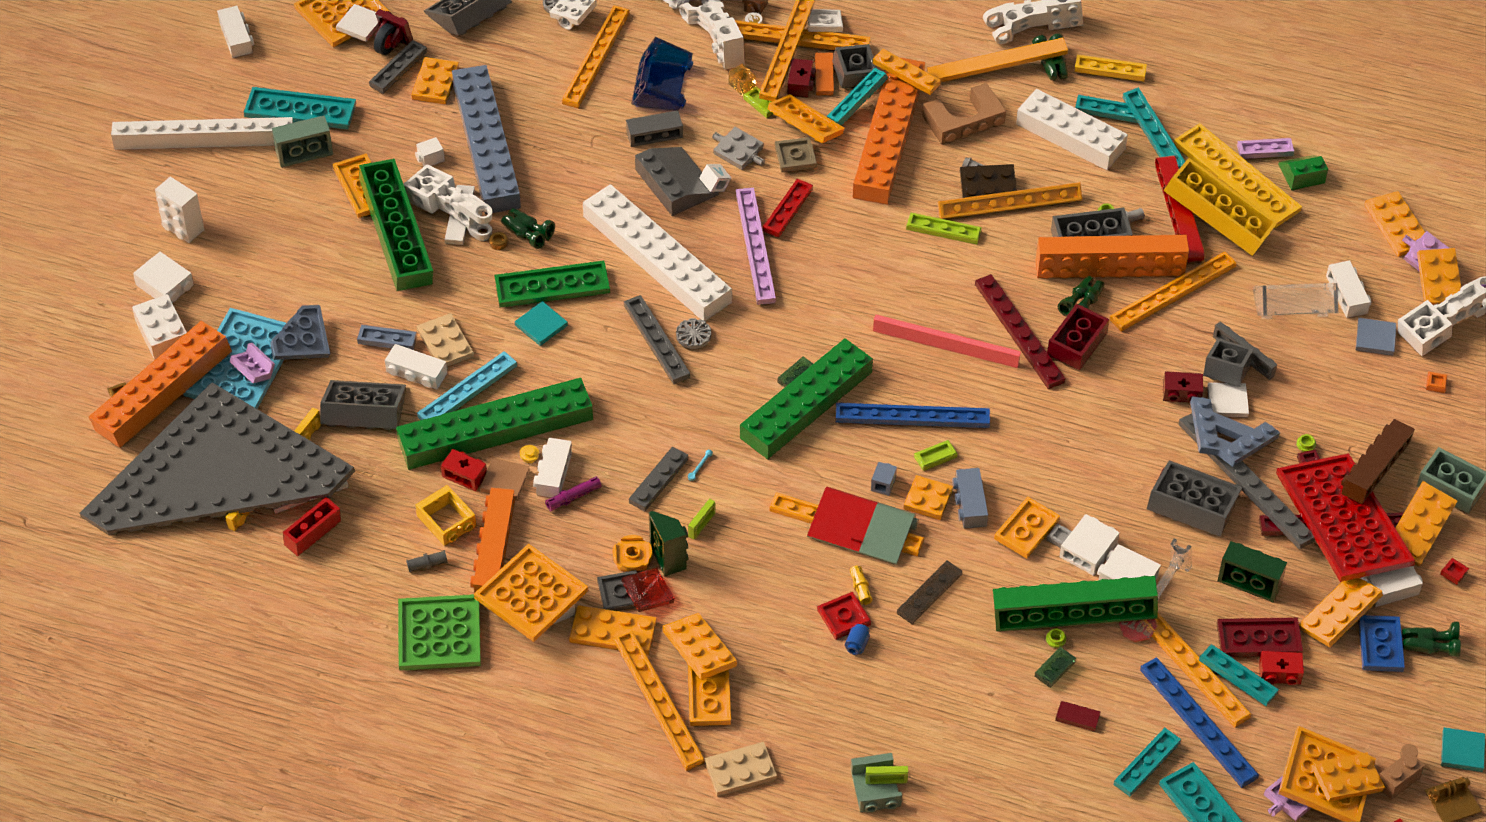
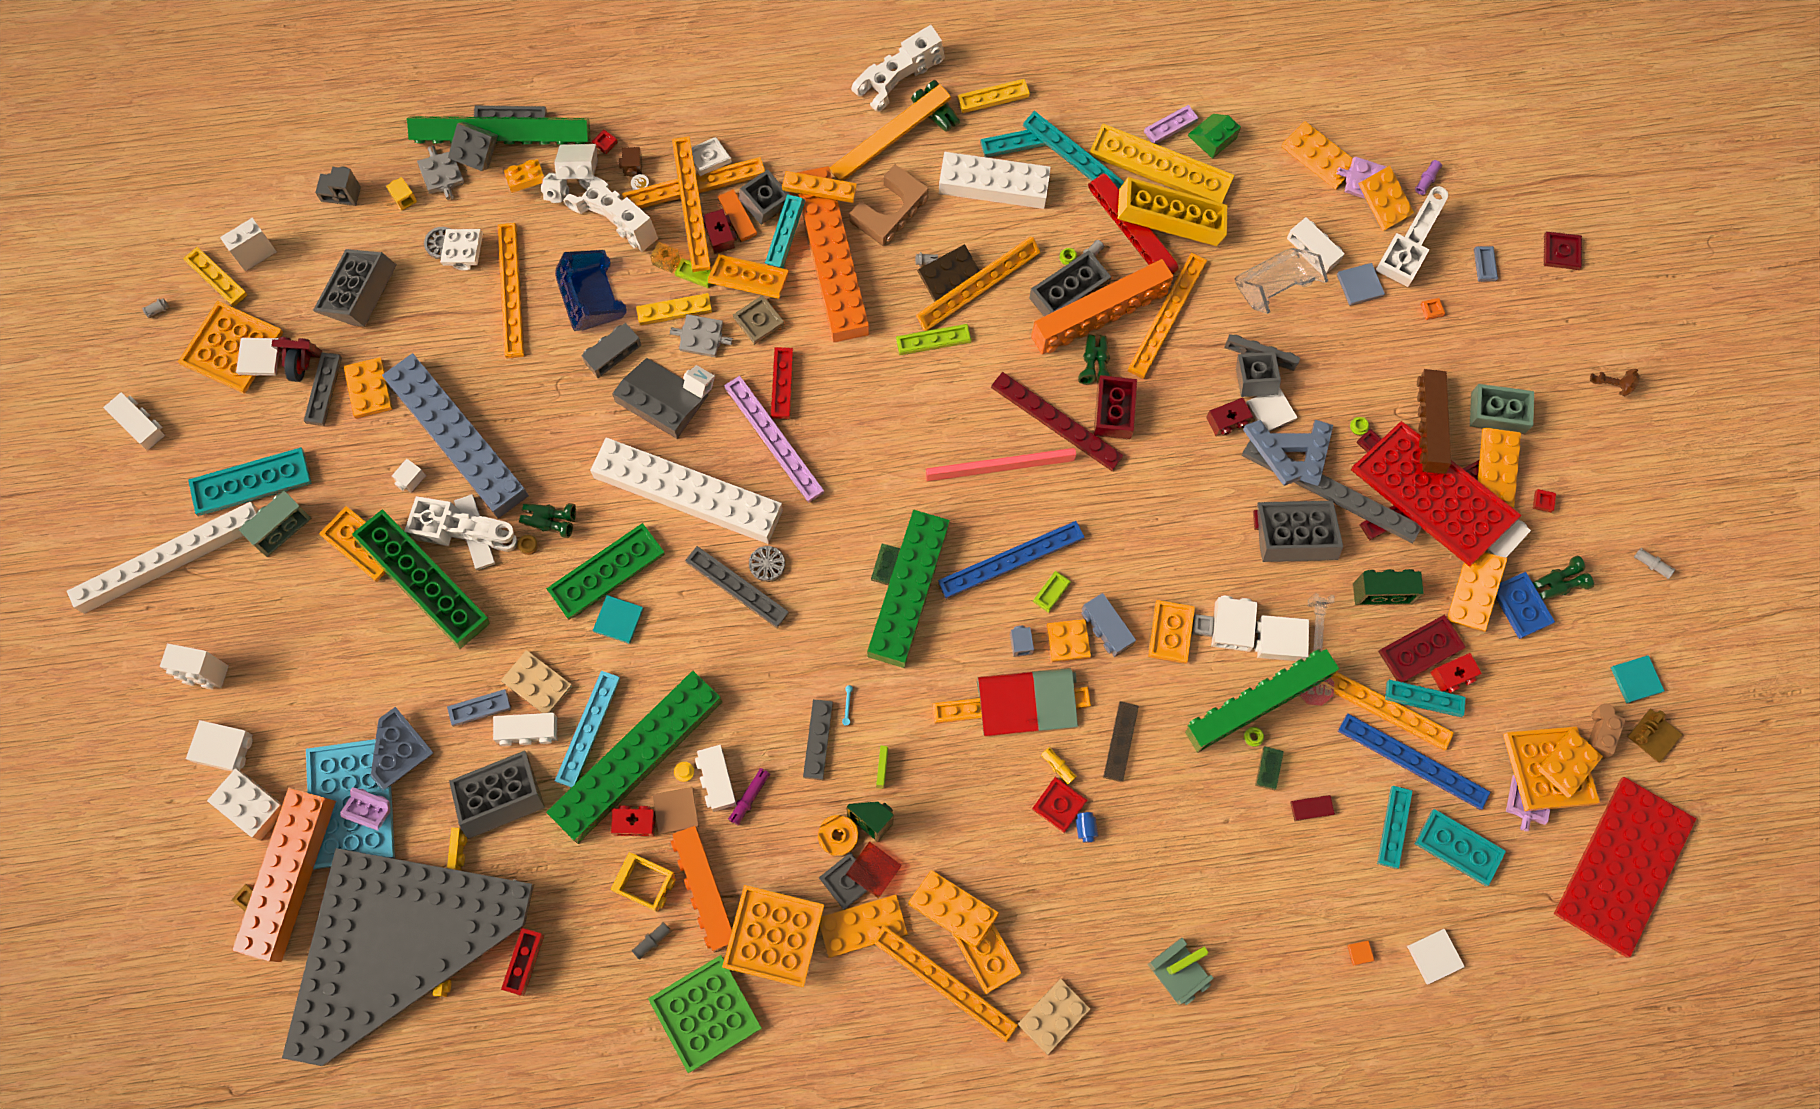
camera: 30 degrees left, 20 degrees up
none -> yellow plate [636,293,712,326]

